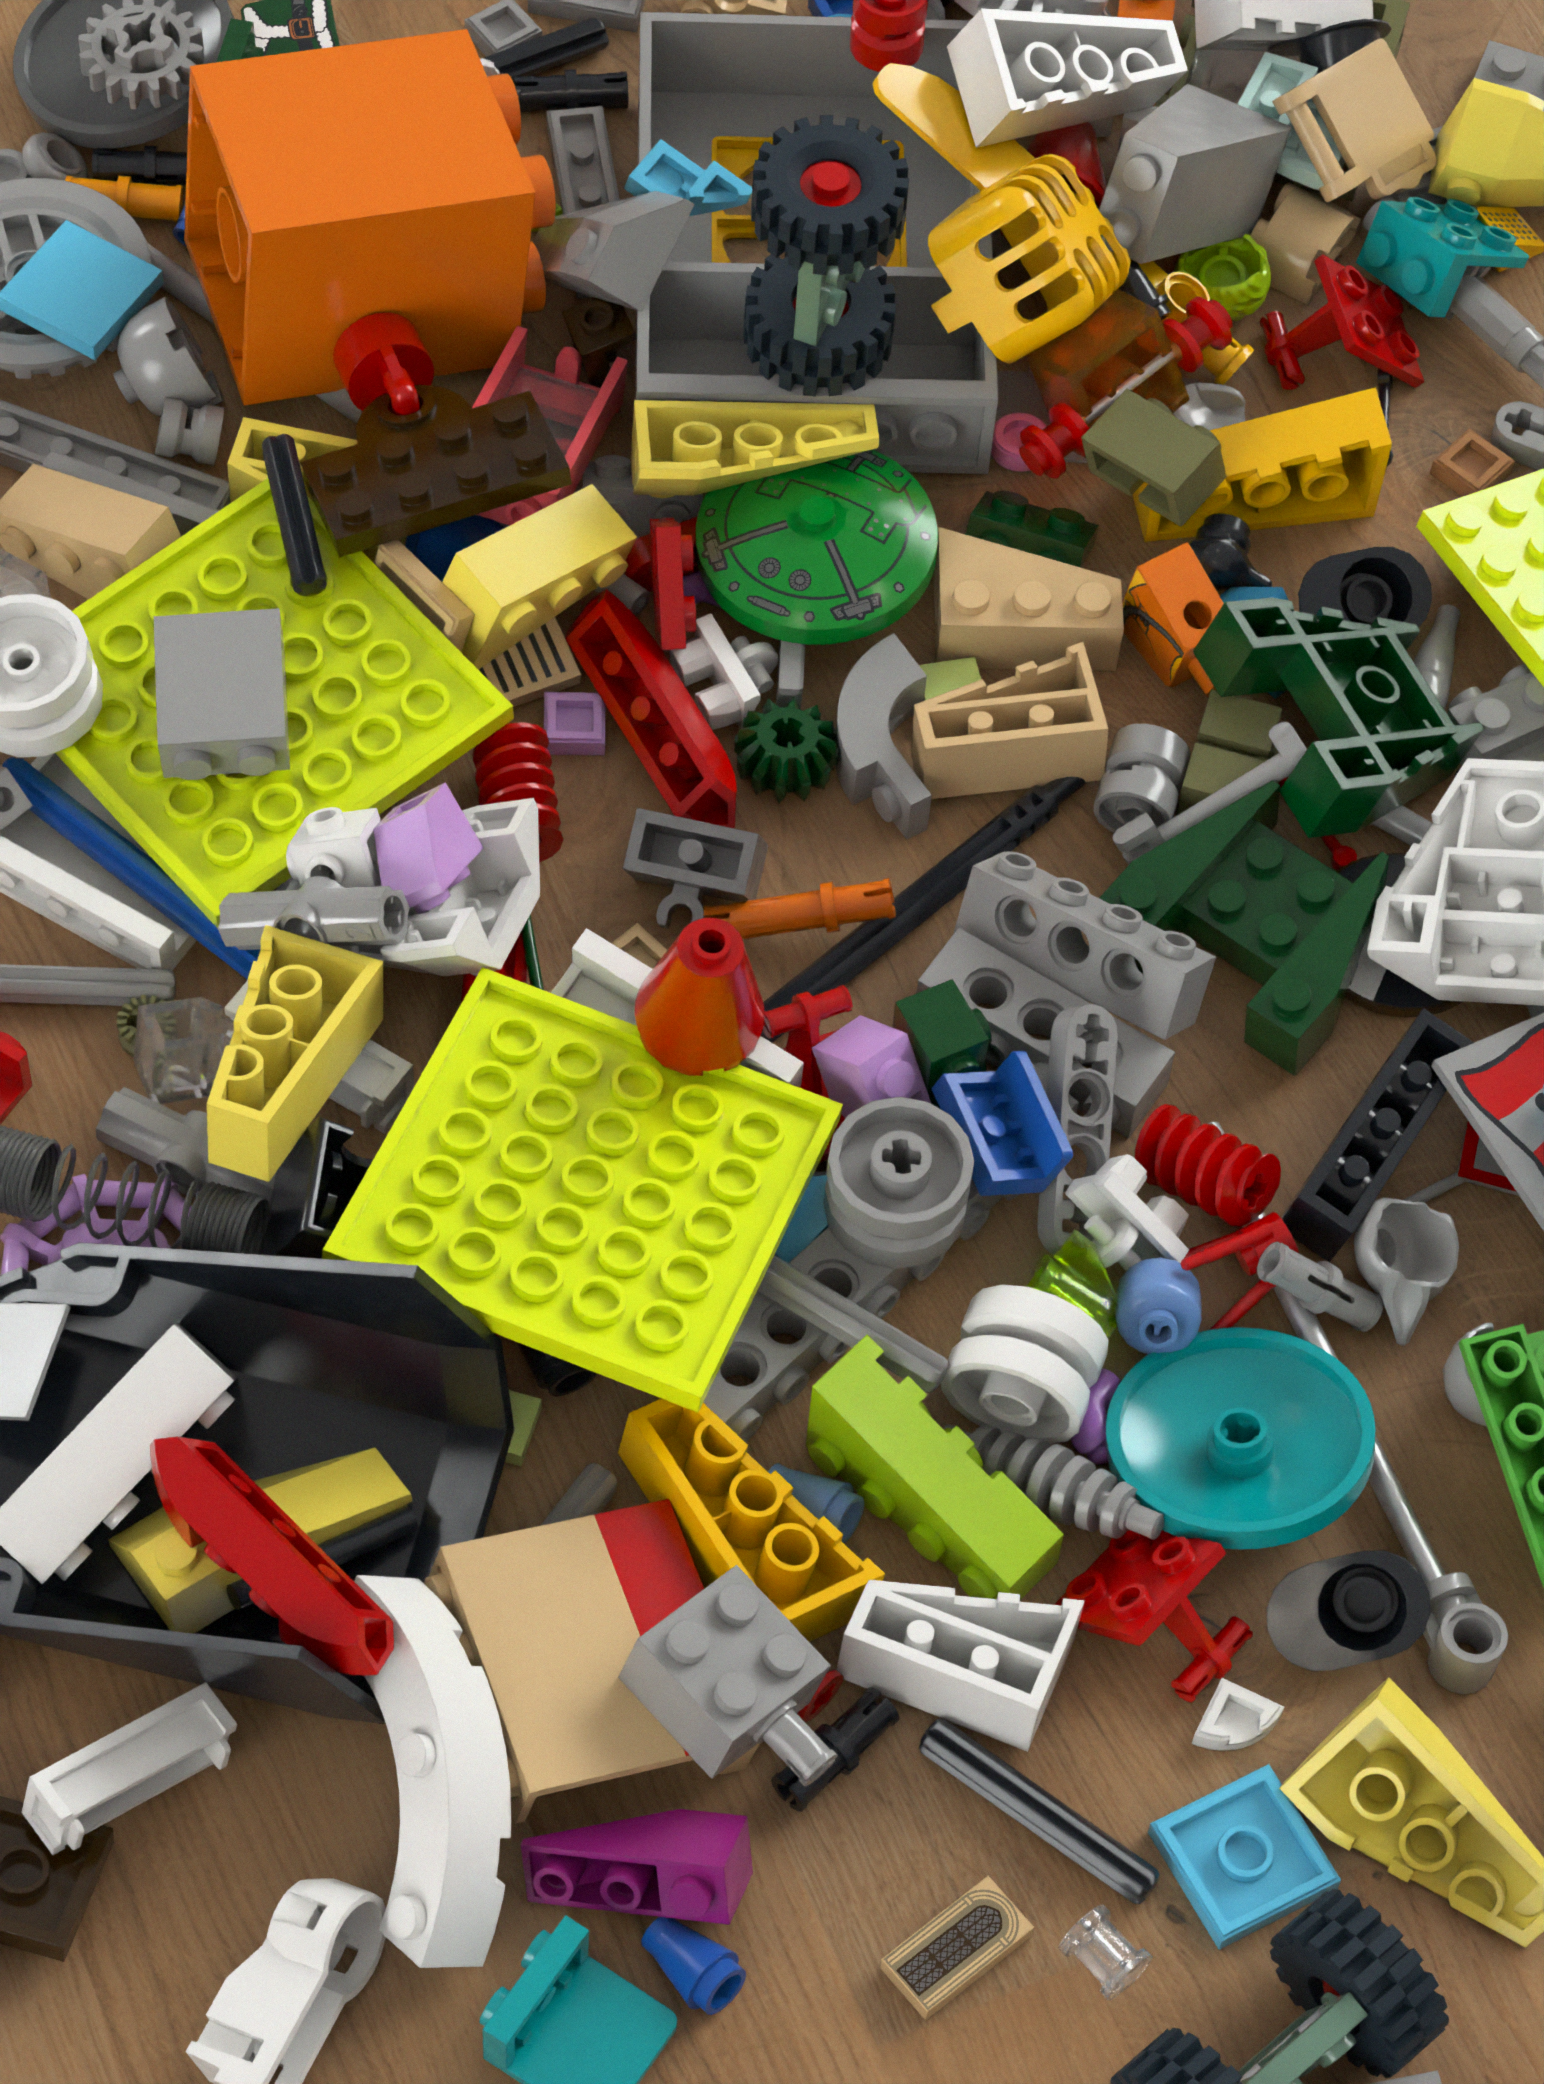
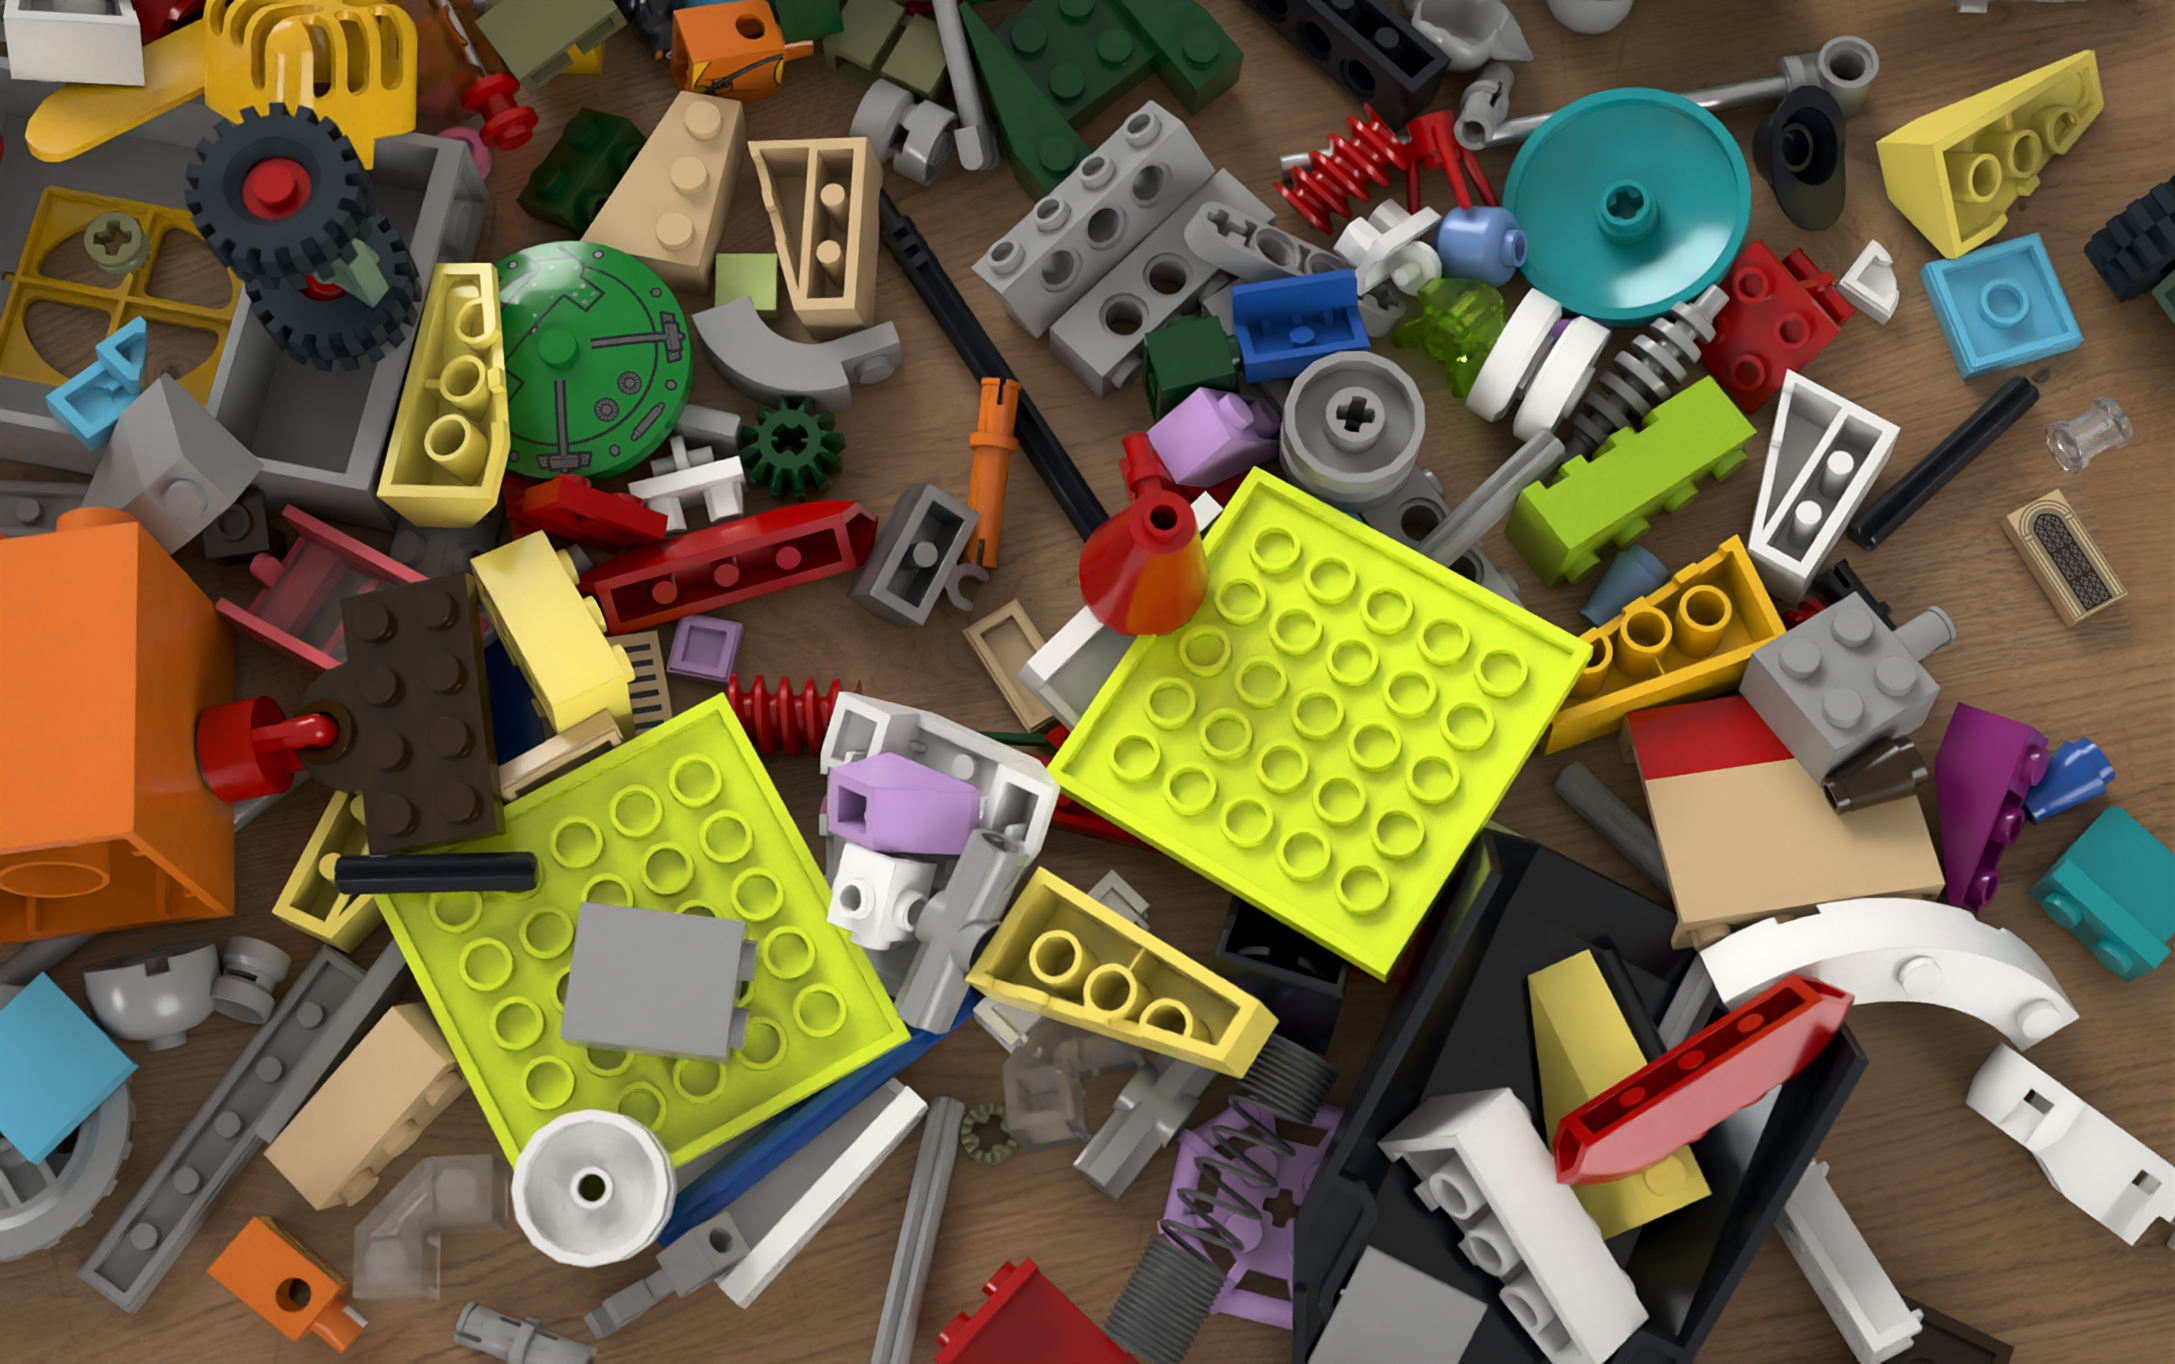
camera: 75 degrees left, 15 degrees up
none -> dark brown cone [1821,735,1928,815]

